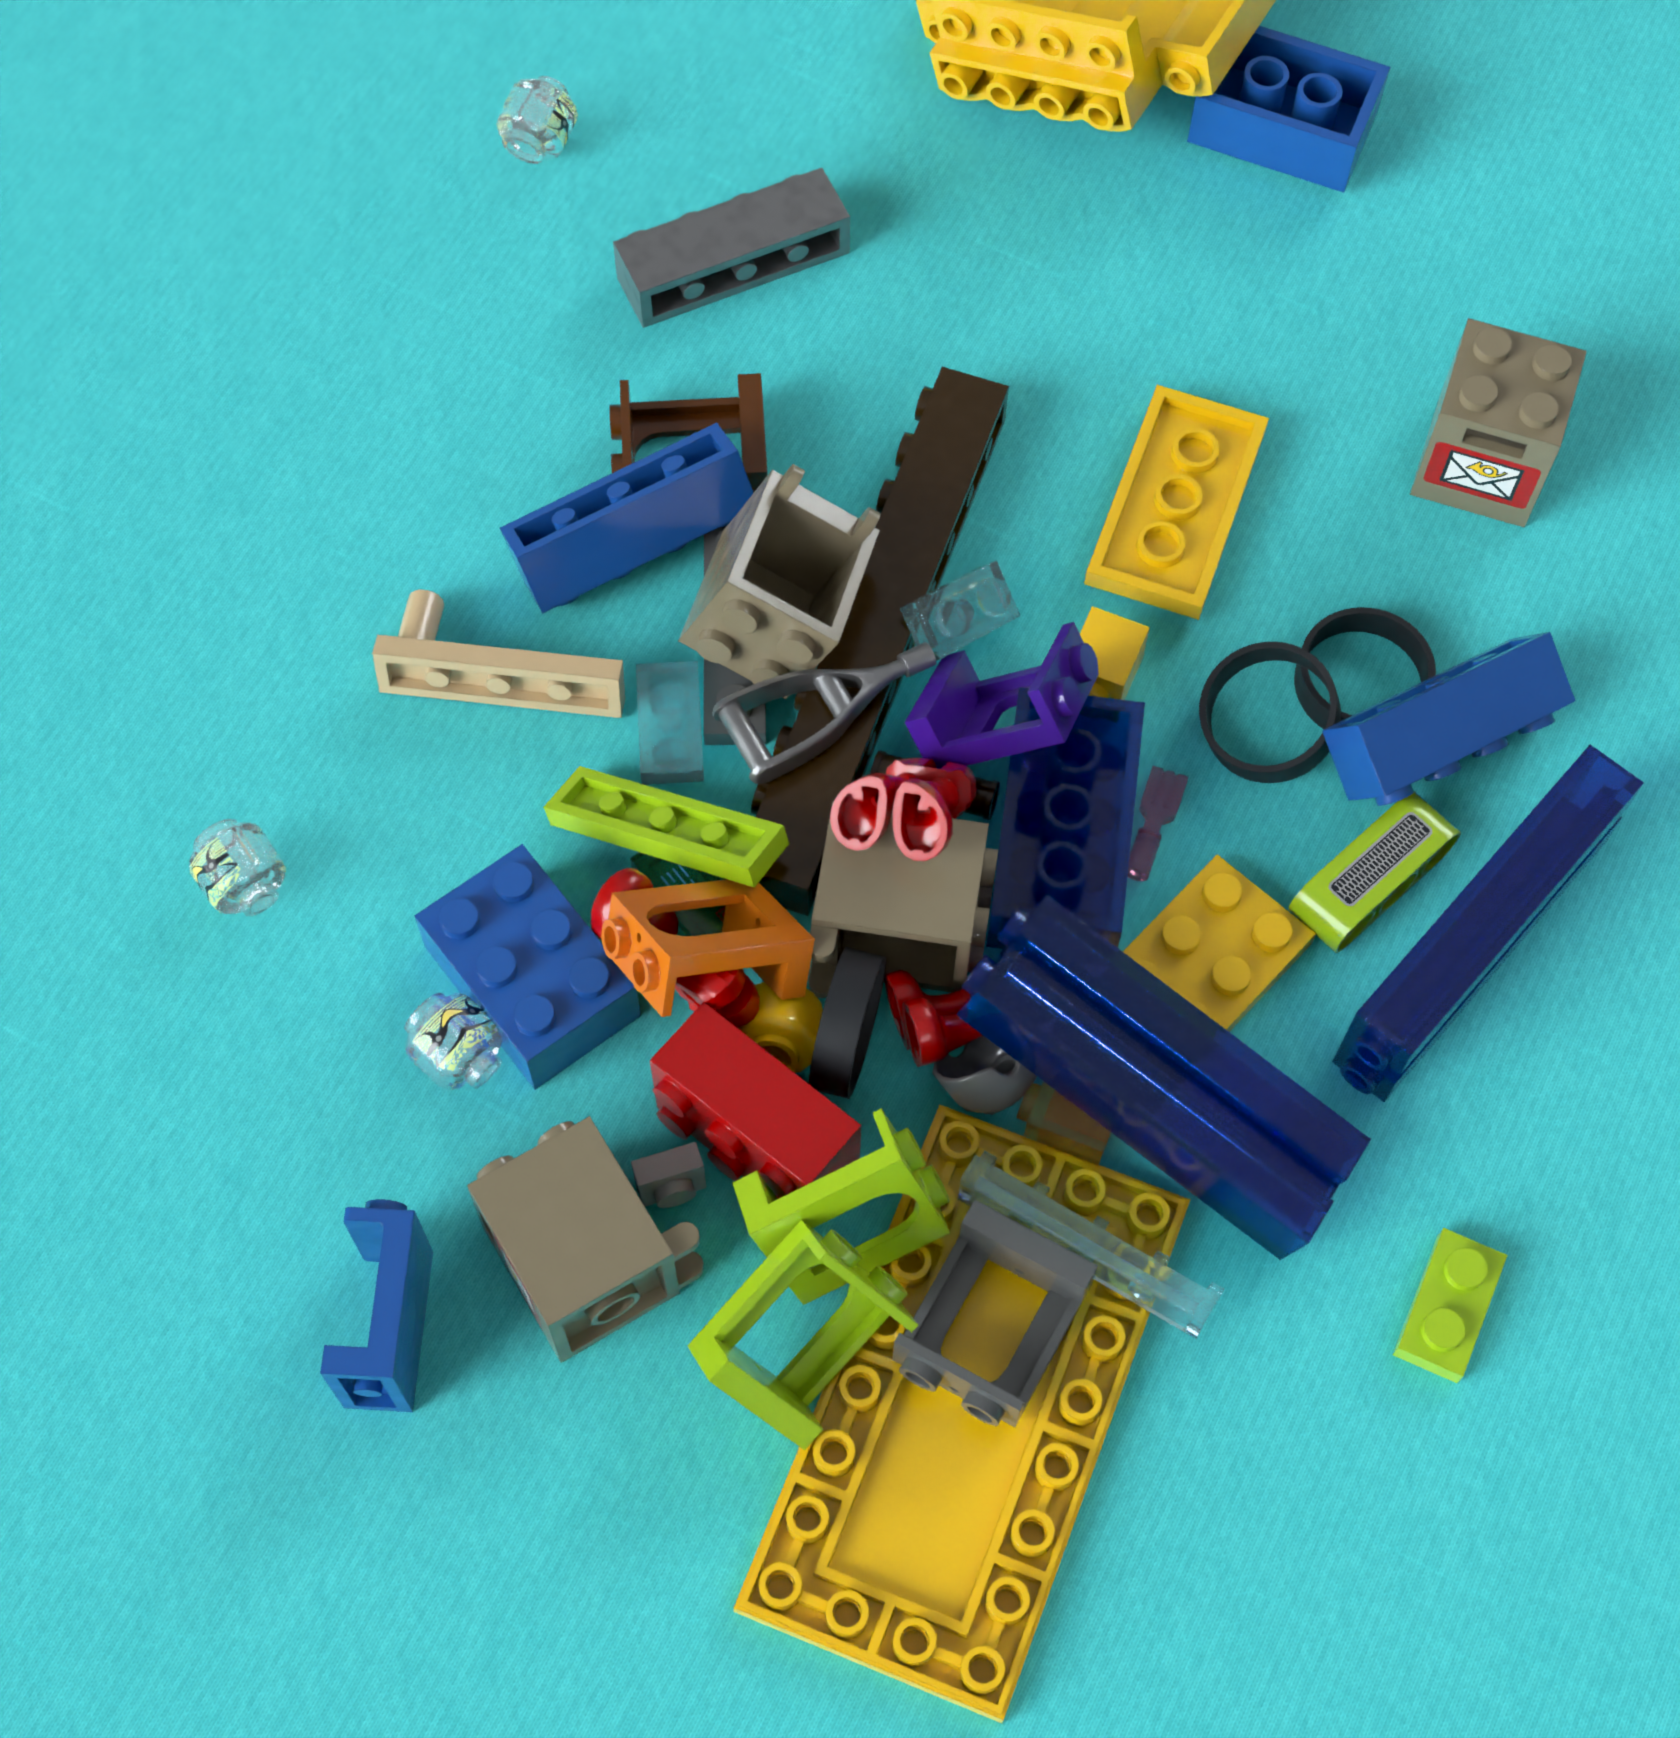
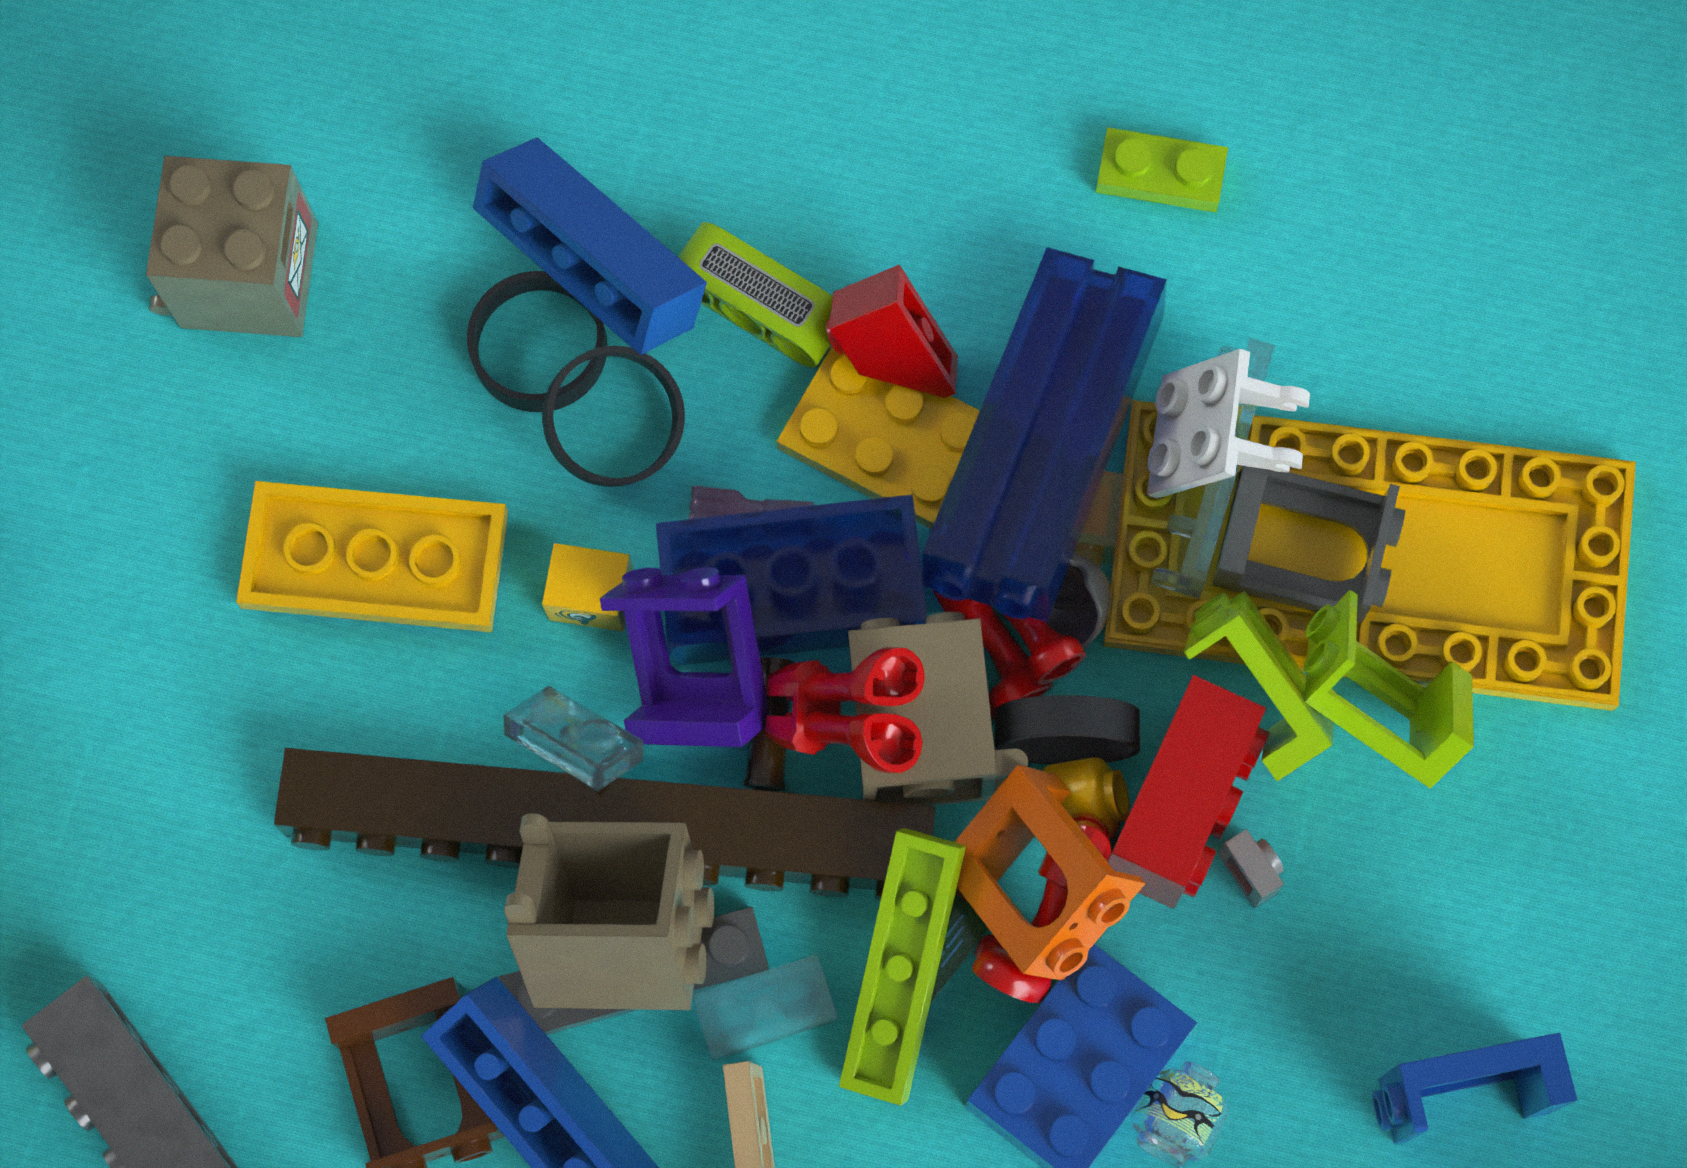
camera: 100 degrees left, 10 degrees up
dark tan container [467,1116,704,1363] -> none
flat silver piece [712,642,936,784] -> none
clear blue brick [1332,744,1644,1103] -> none
none -> red slope [826,264,958,398]
none -> white plate [1147,349,1310,498]

